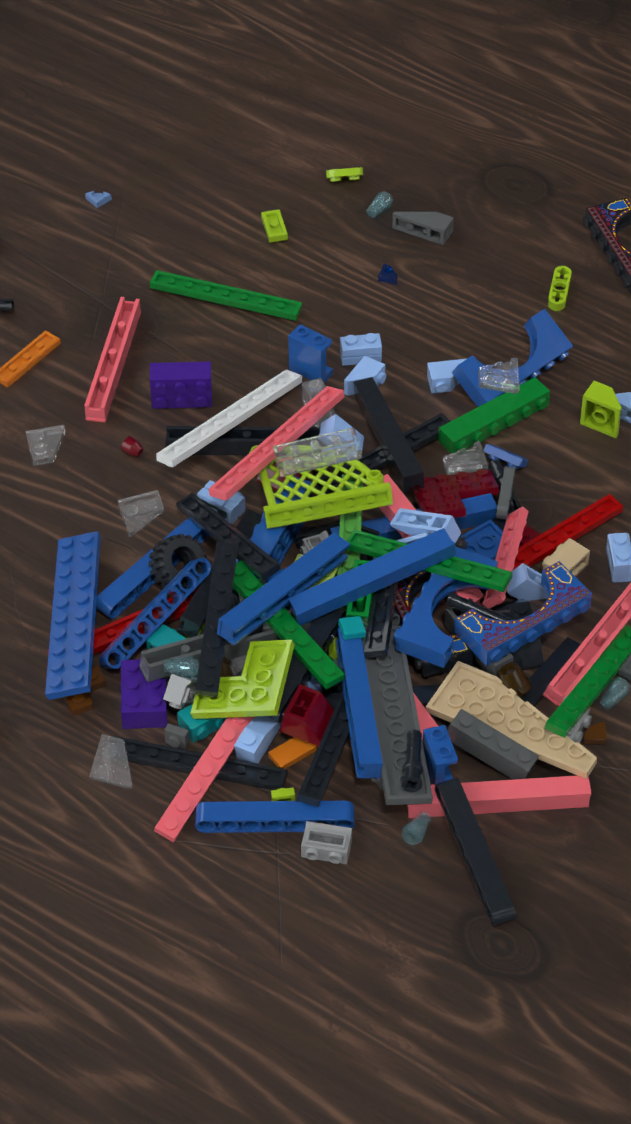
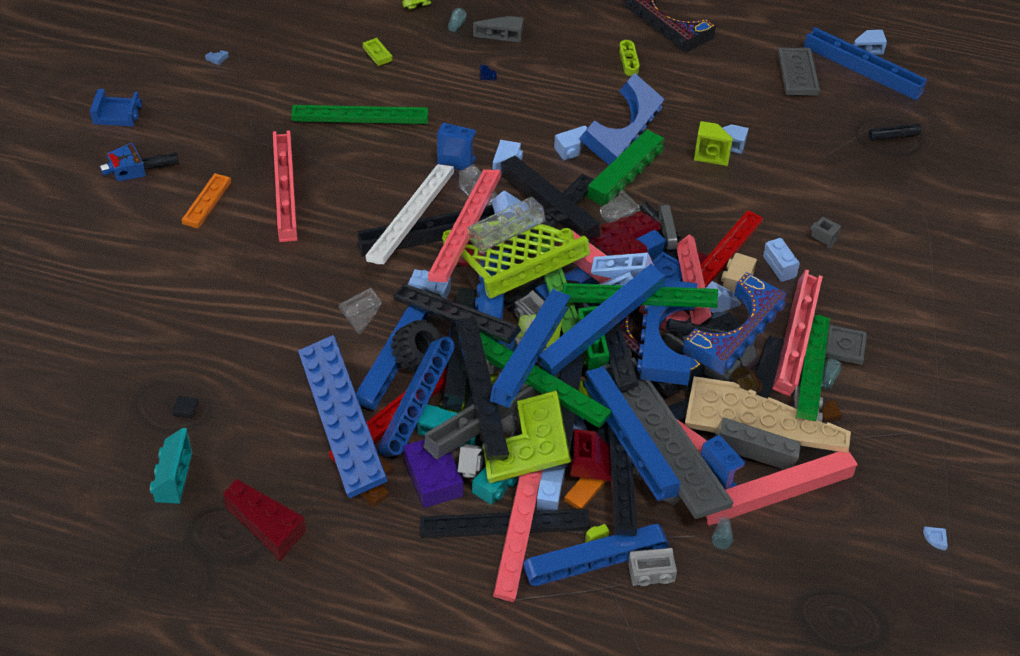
camera: 20 degrees left, 0 degrees up
clear wing [26,424,65,466] -> none
clear wing [89,734,133,789] -> none
dark red hose [121,436,144,457] -> none
dark purple brick [150,361,212,409] -> none
clear light blue cone [164,656,199,679] -> none
dark grey plate [164,724,189,750] -> none
teal tile [338,616,366,640] -> none
light blue brick [340,333,382,366] -> none
black pin [401,729,423,792] -> none
black beam [435,777,516,926] -> none
clear wing [478,358,520,394] -> none
blue plate [484,444,528,469] -> none

